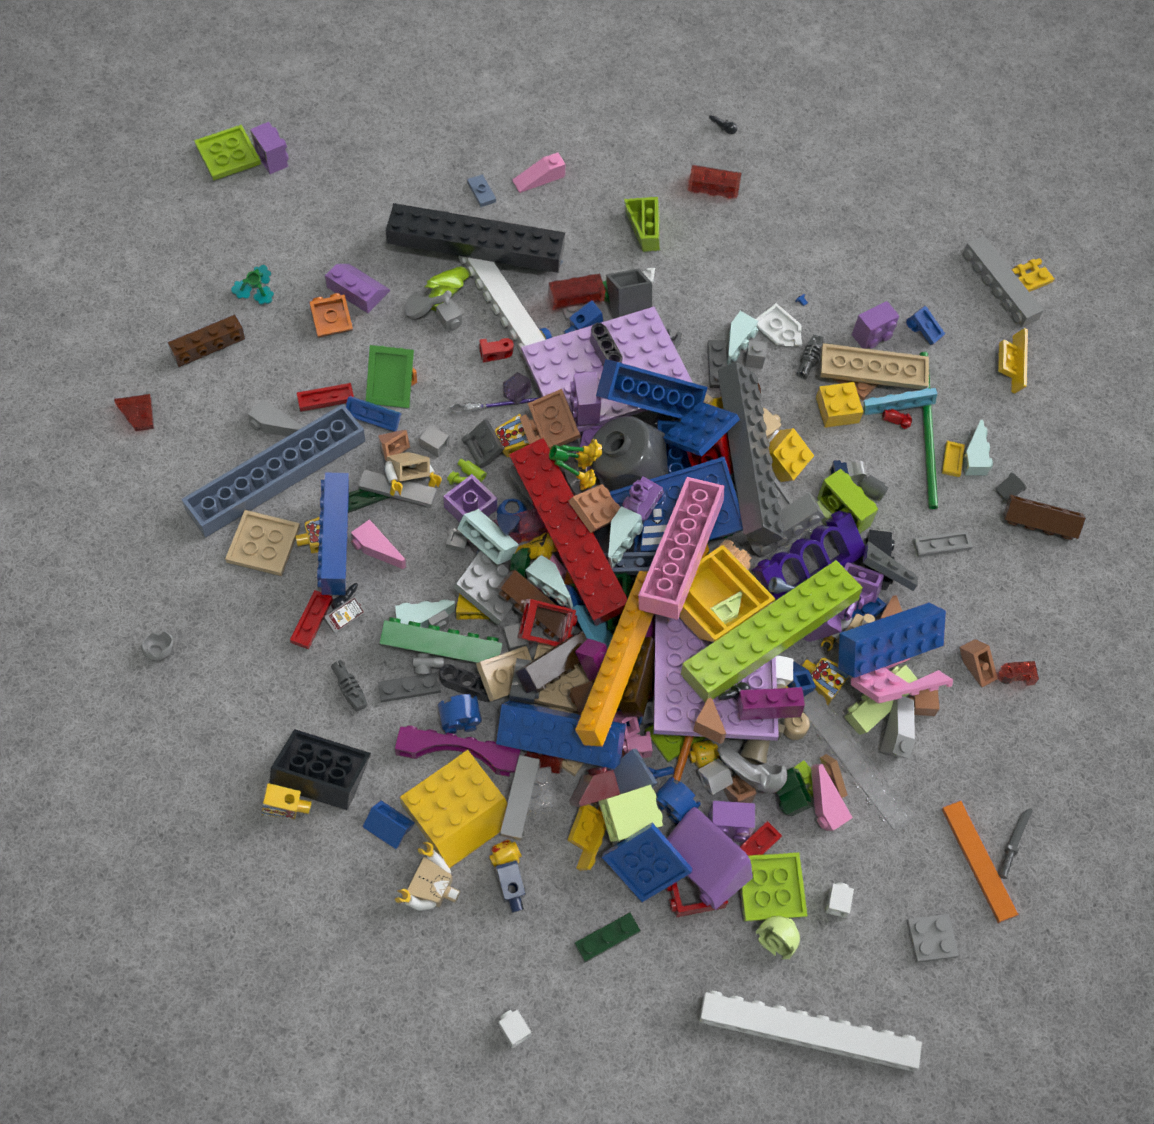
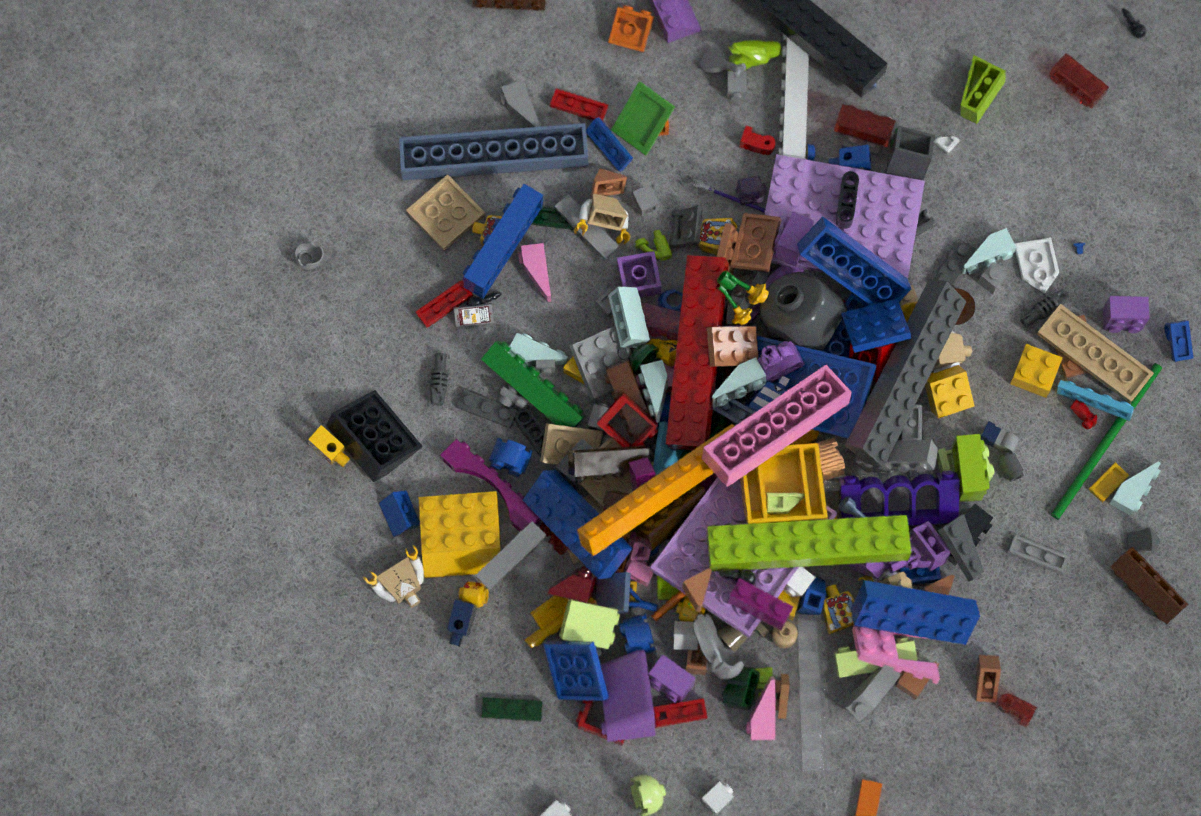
camera: 40 degrees right, 10 degrees up
clear red wing [114,394,154,431] -> none
dark blue tile [497,514,521,536] -> none
white brick [498,1010,531,1048] -> none
lime plate [740,852,808,922] -> none

